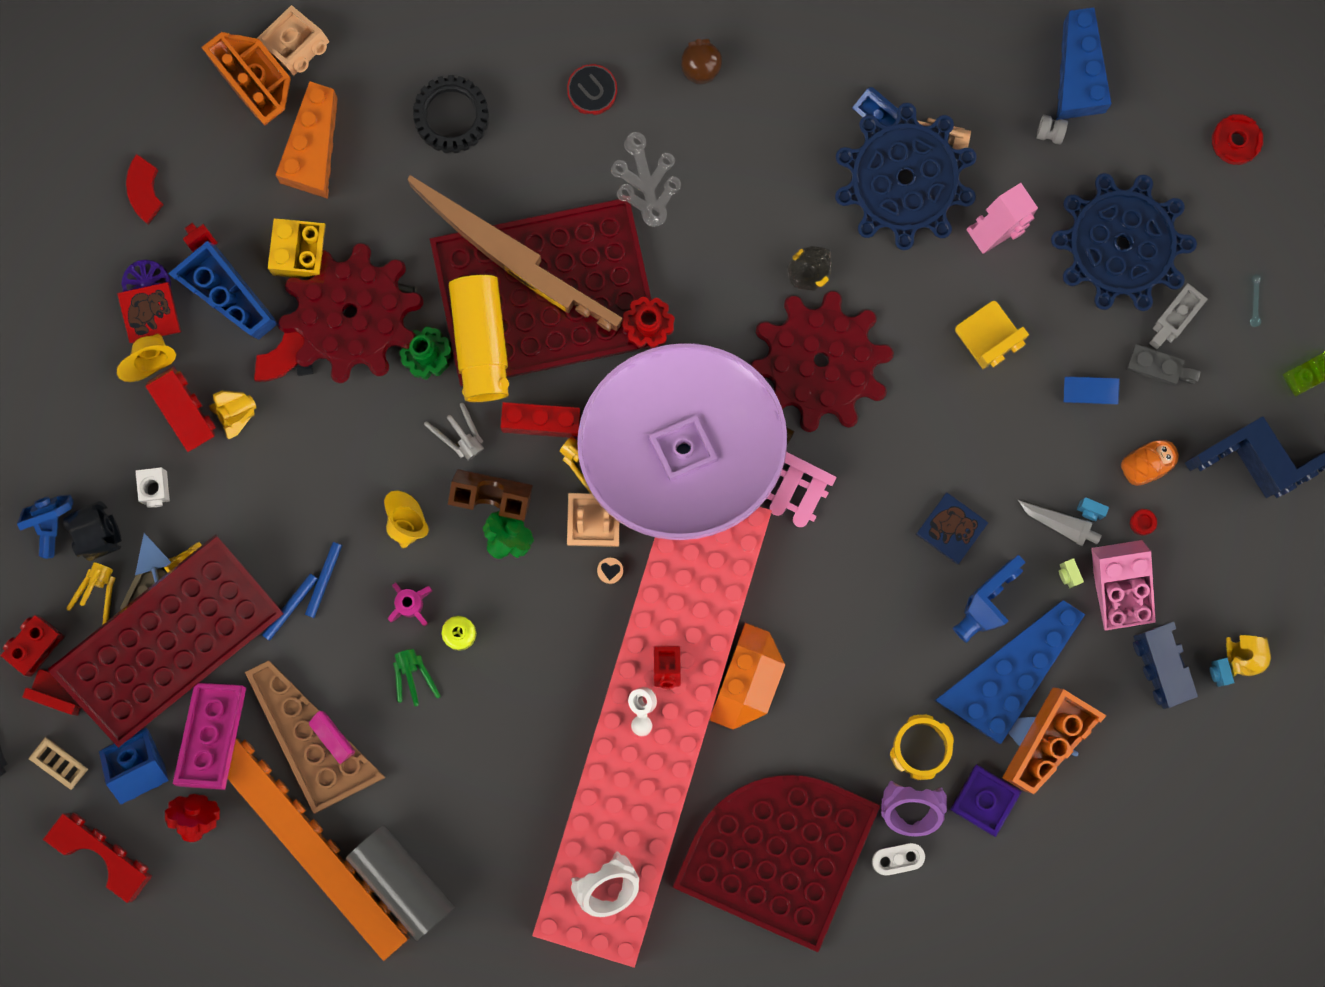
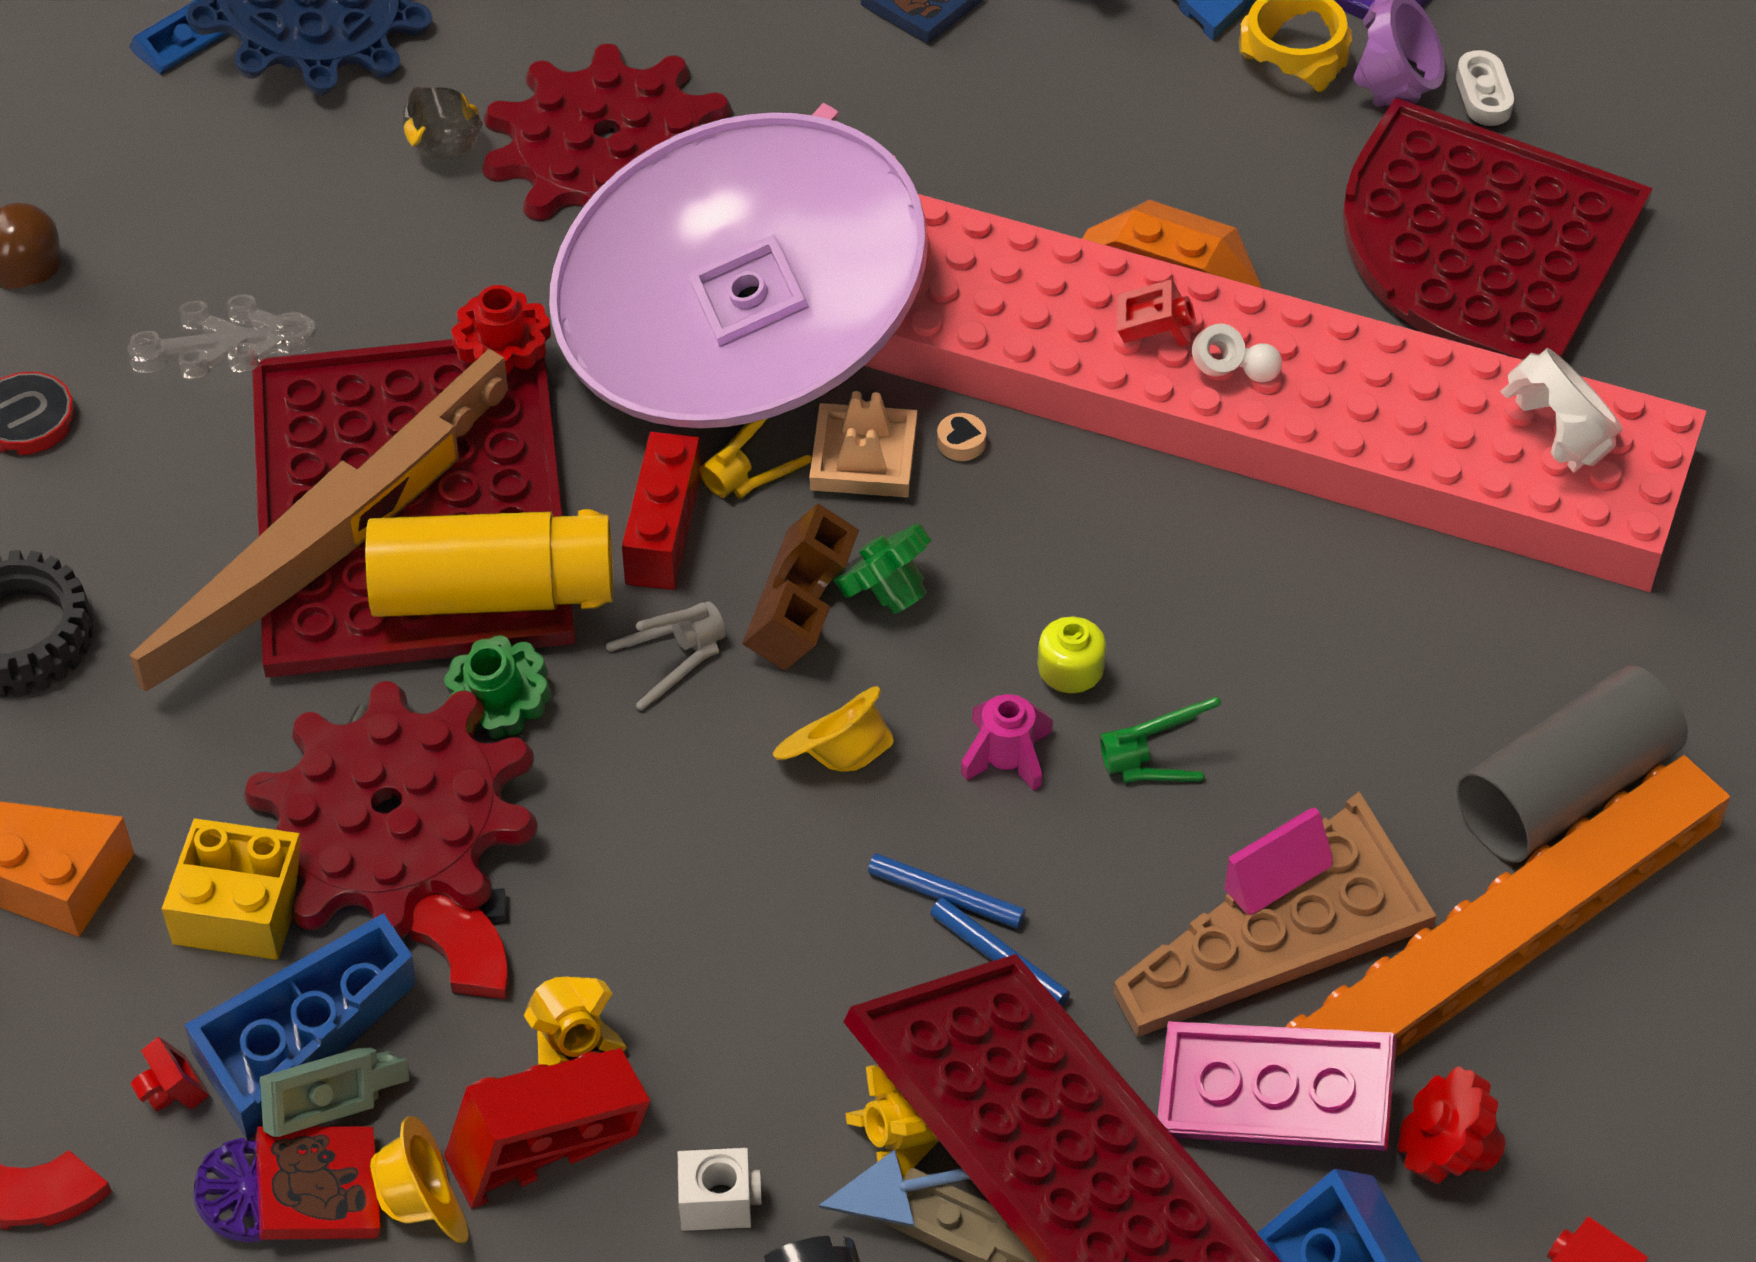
camera: 80 degrees left, 30 degrees down
none -> sand green hinge [260,1048,409,1137]

